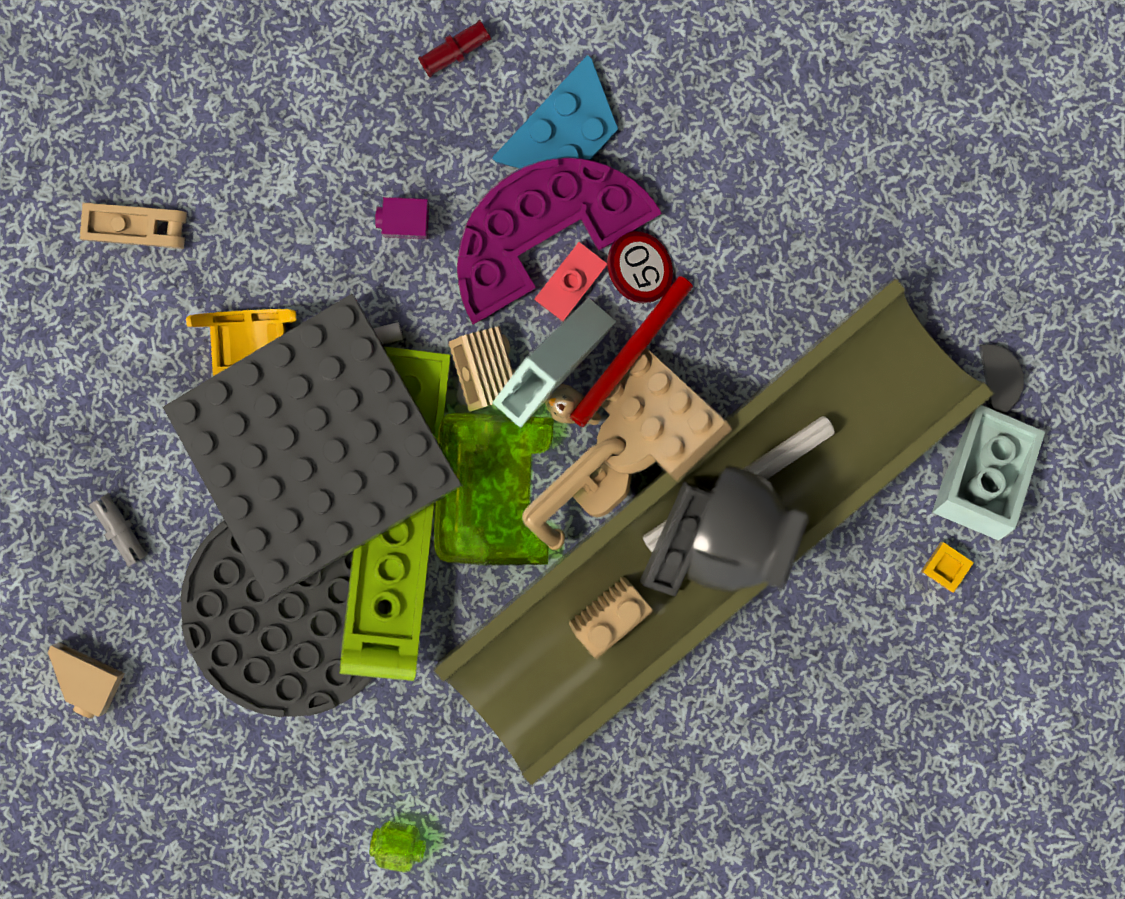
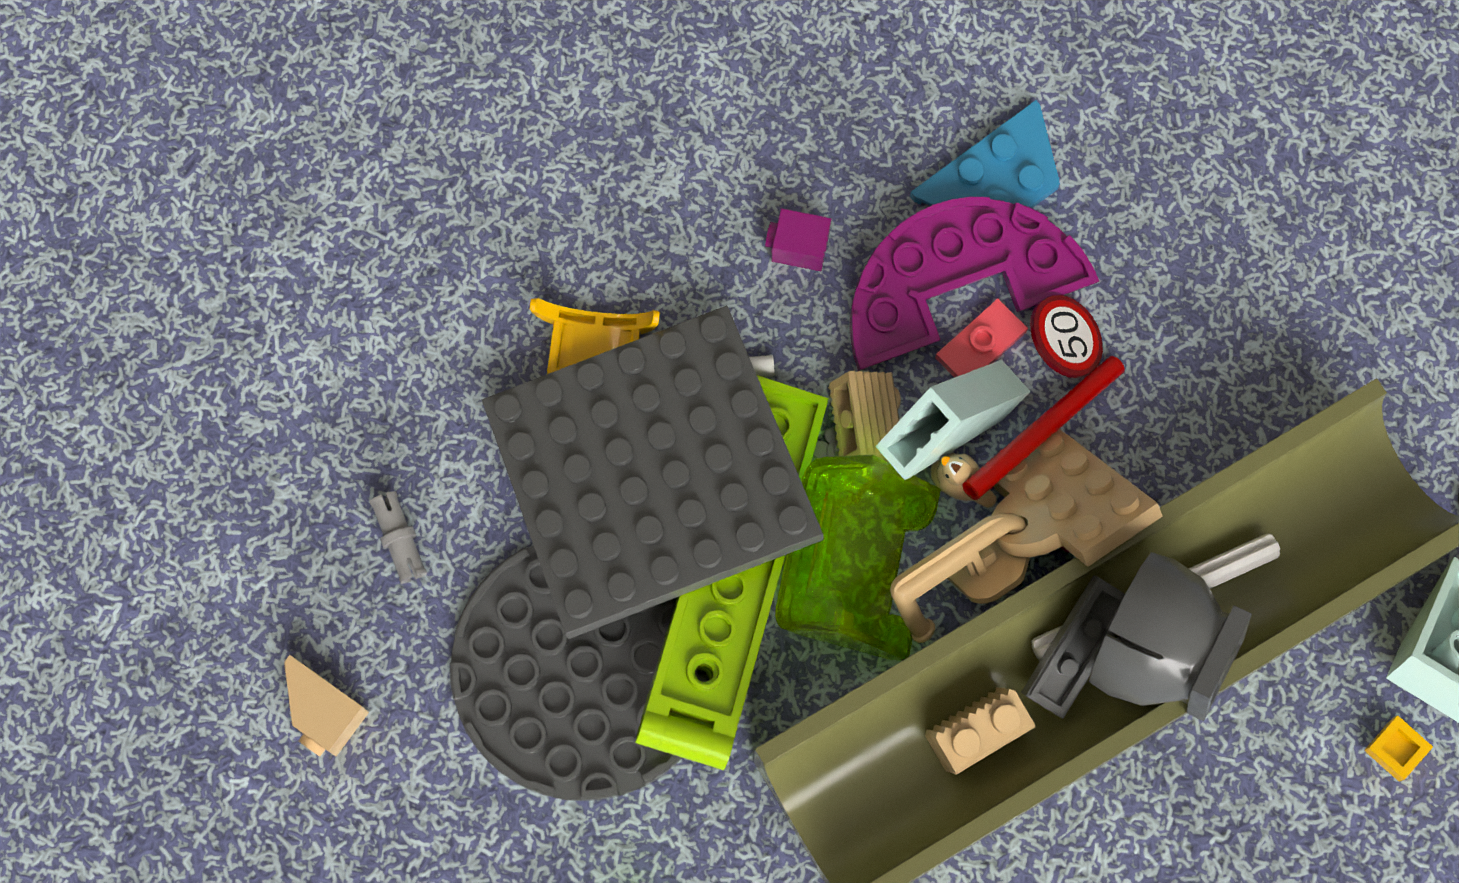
camera: 10 degrees right, 15 degrees down
tan plate [80,203,187,249] -> none
dark red pin [418,20,492,78] -> none

